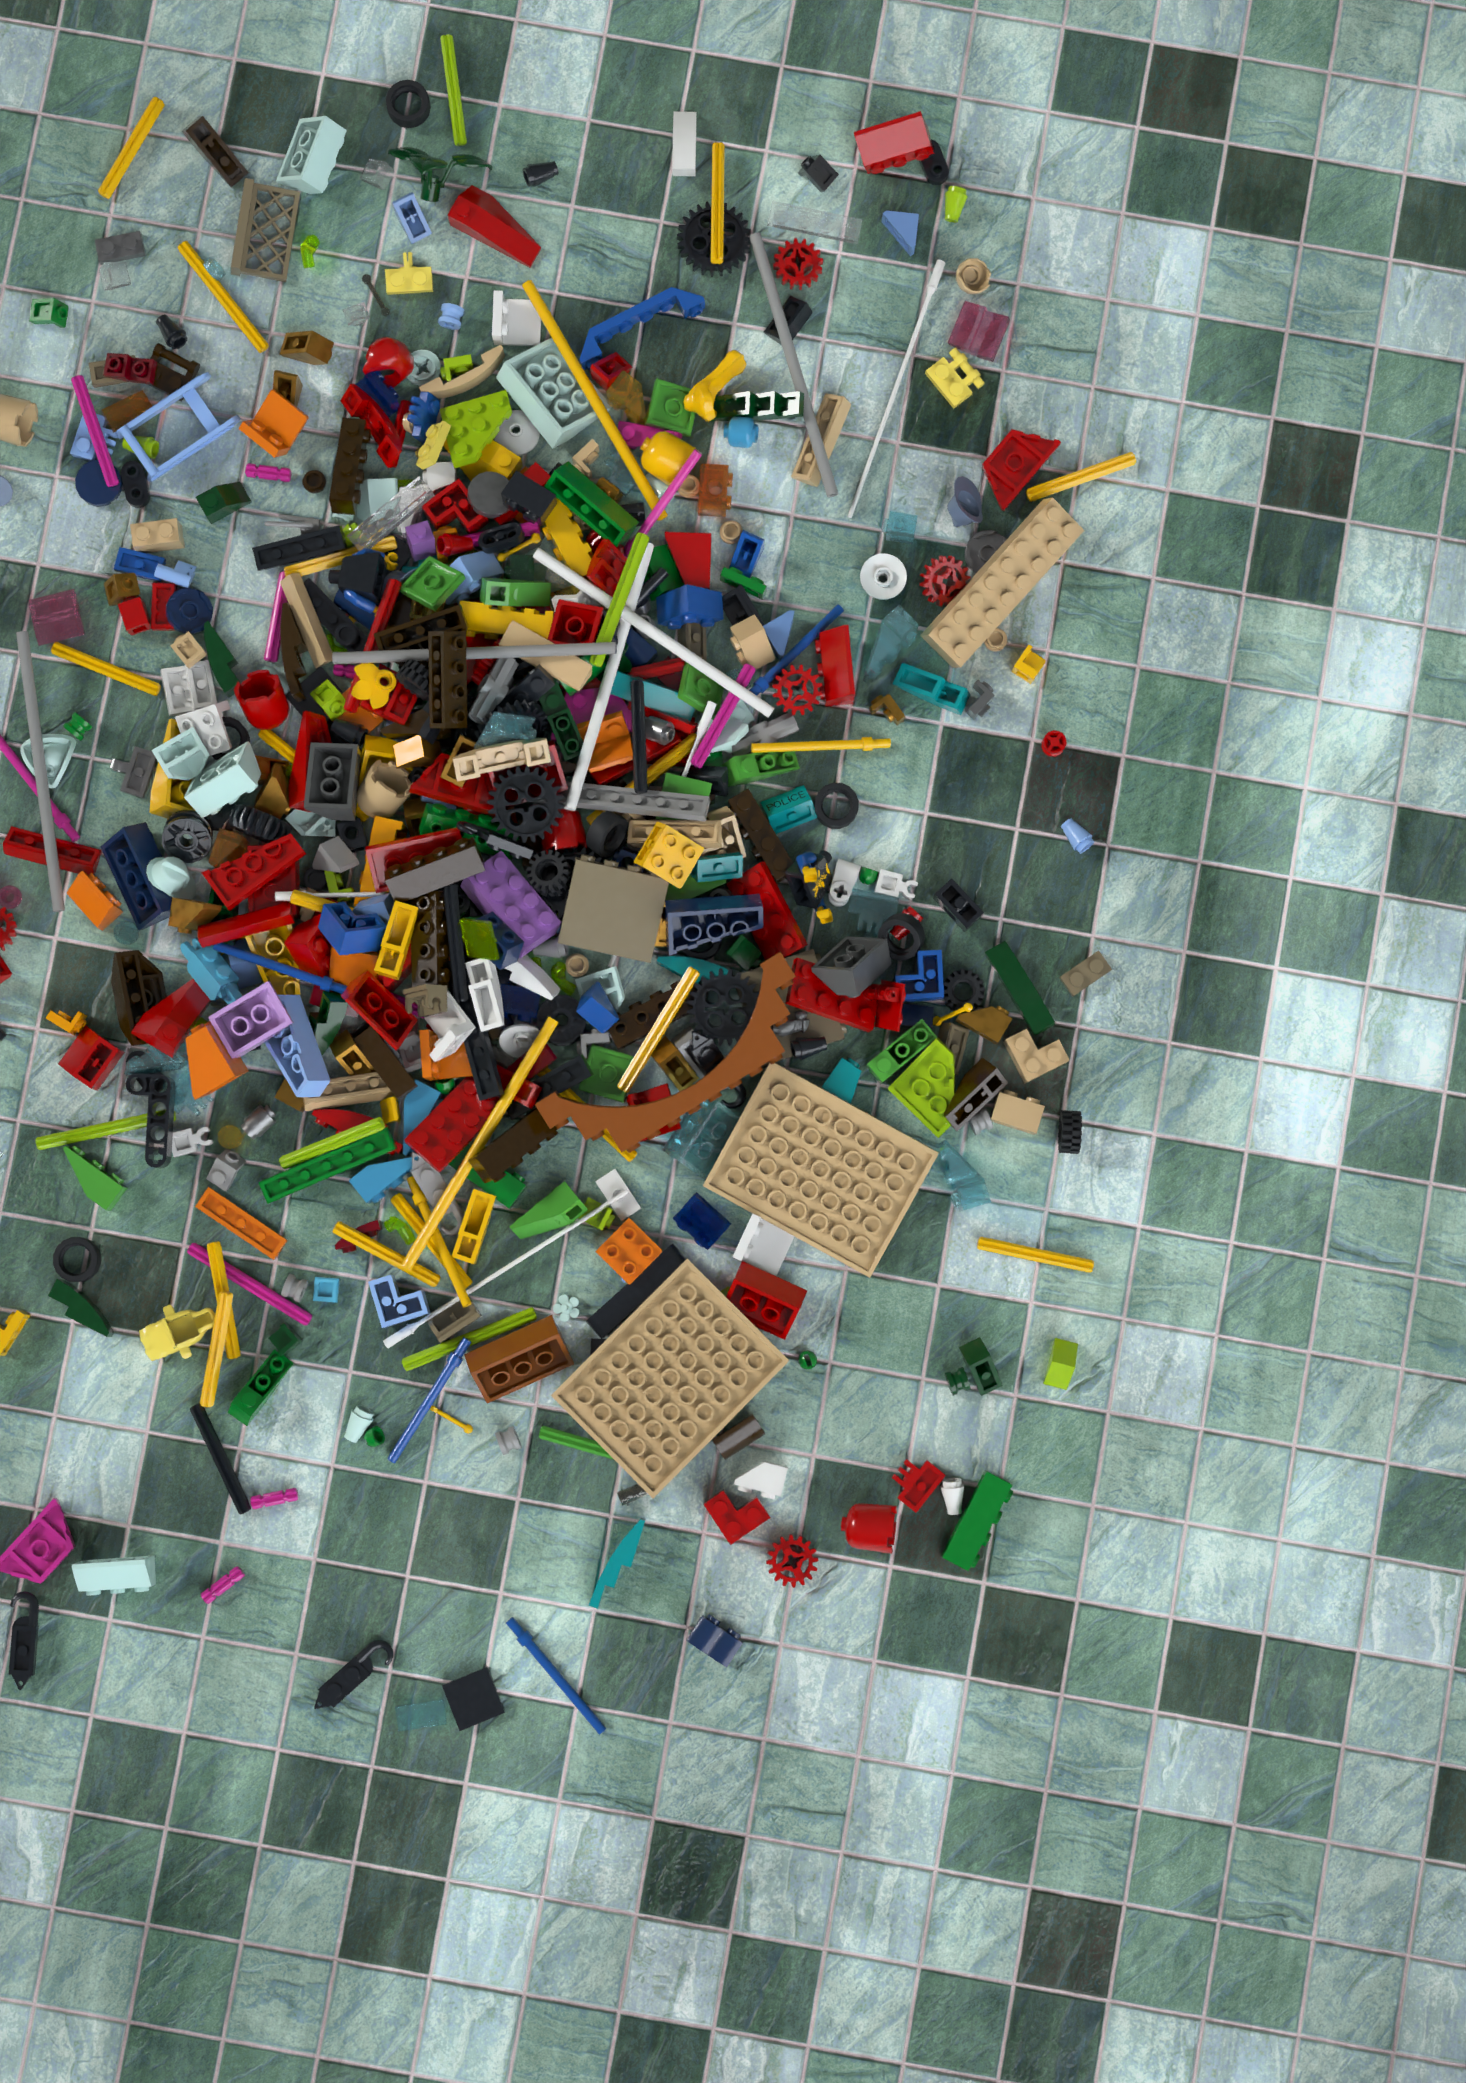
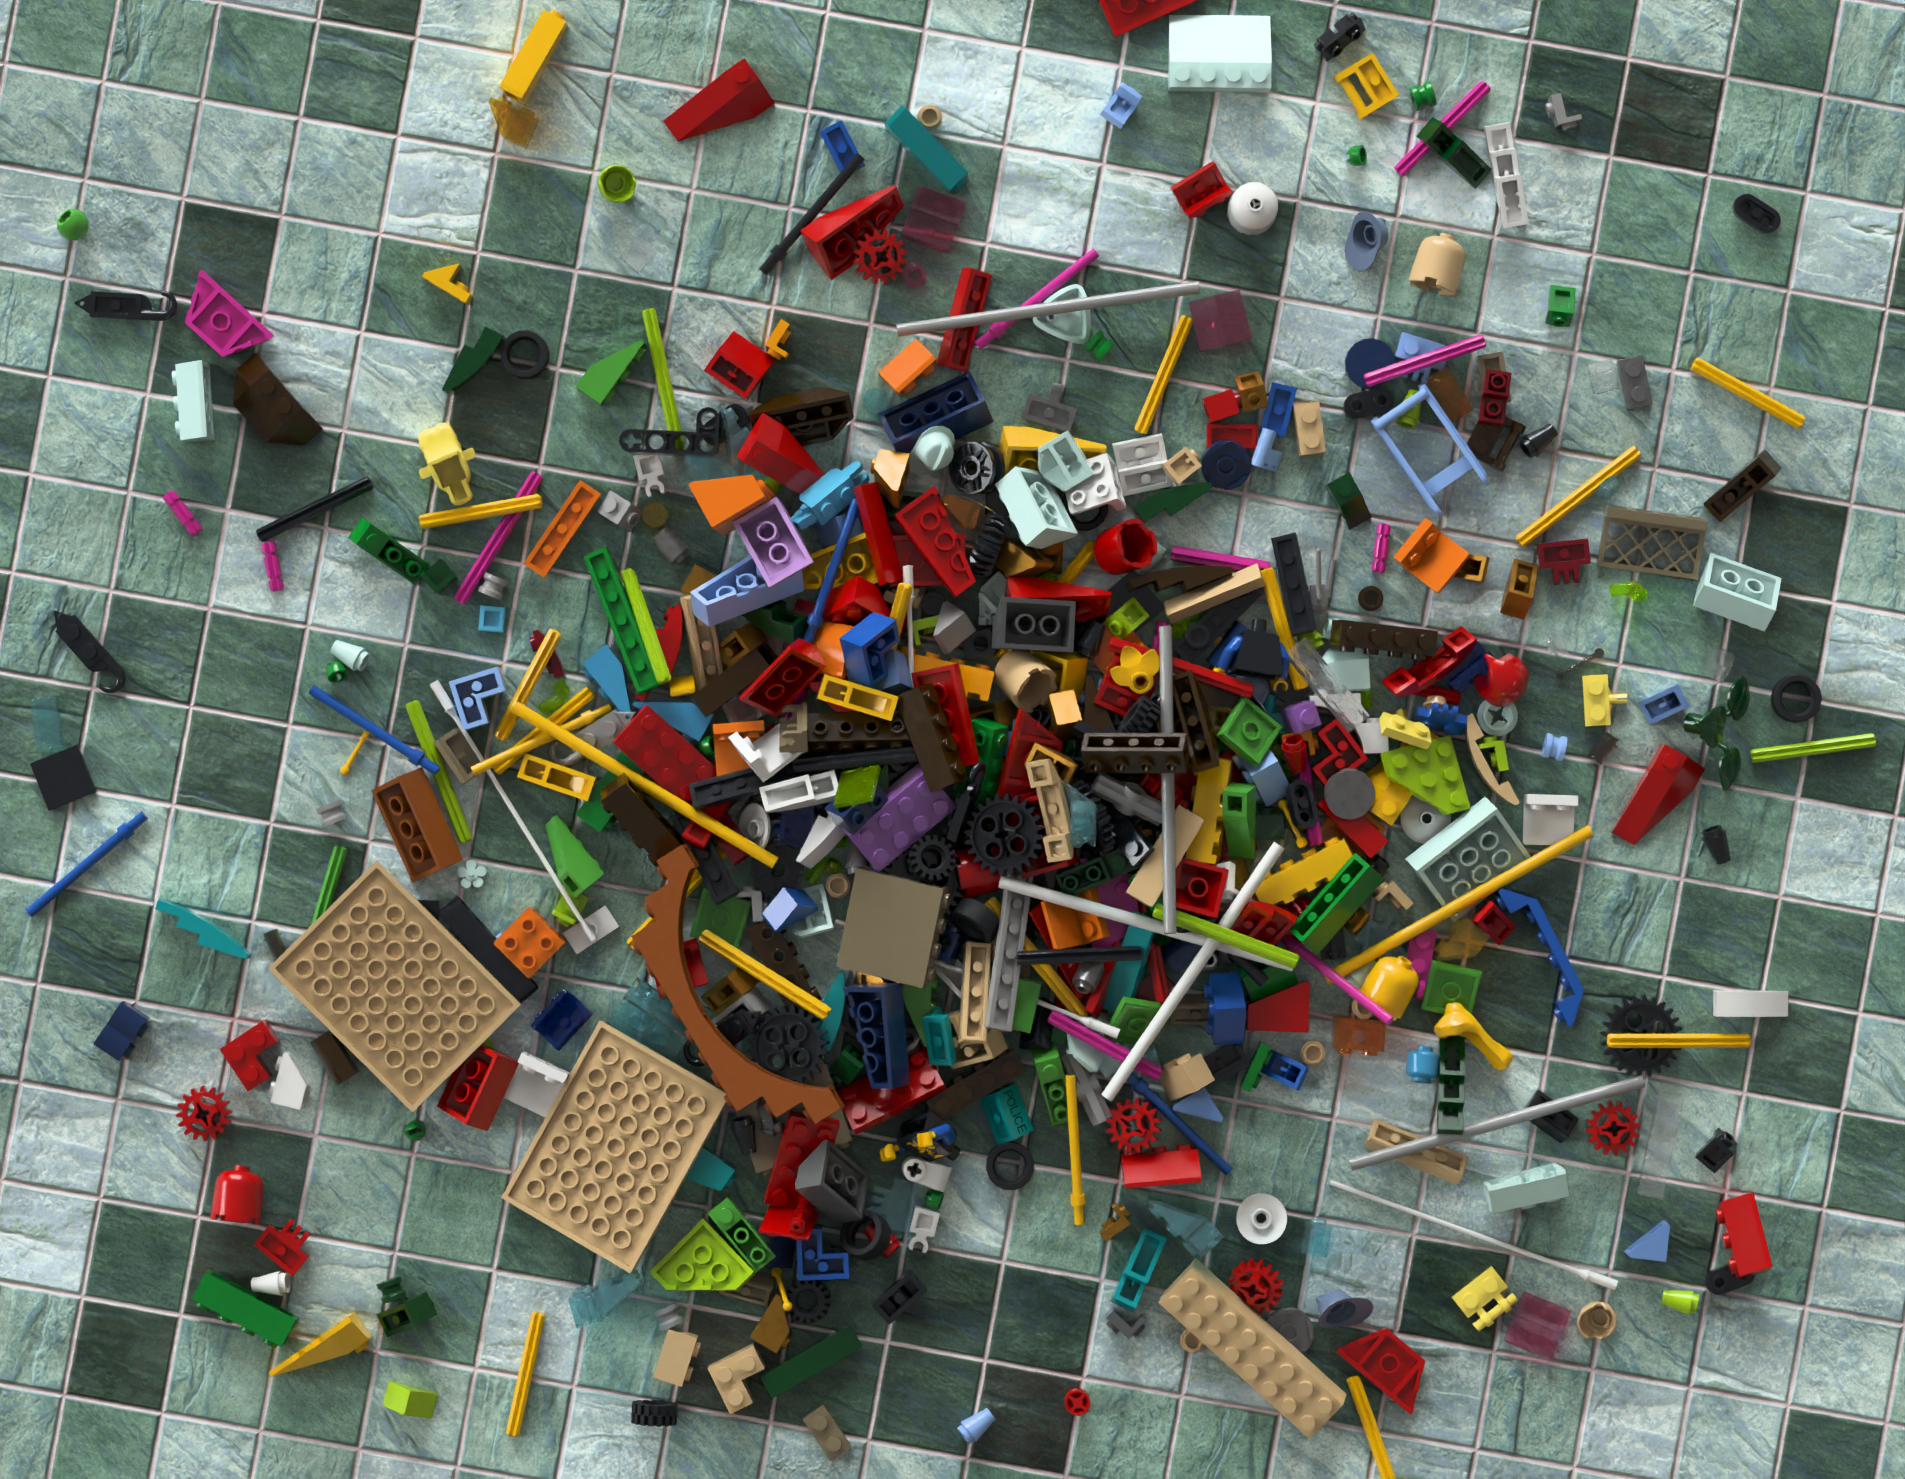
camera: 90 degrees right, 5 degrees up
yellow axle [200,1291,233,1407] -> none
black brick [501,470,557,526] -> none
yellow bracket [633,821,704,889] -> none
dark brown slope [943,1058,1008,1131] -> none
yellow panel [1011,644,1046,684] -> none
none -> dark brown wedge [233,353,323,445]
none -> yellow wedge [268,1312,372,1377]
none -> light aqua wedge [1481,1162,1569,1216]
none -> dark red hinge [1537,539,1591,585]
none -> clear smoke pin [1588,731,1619,765]

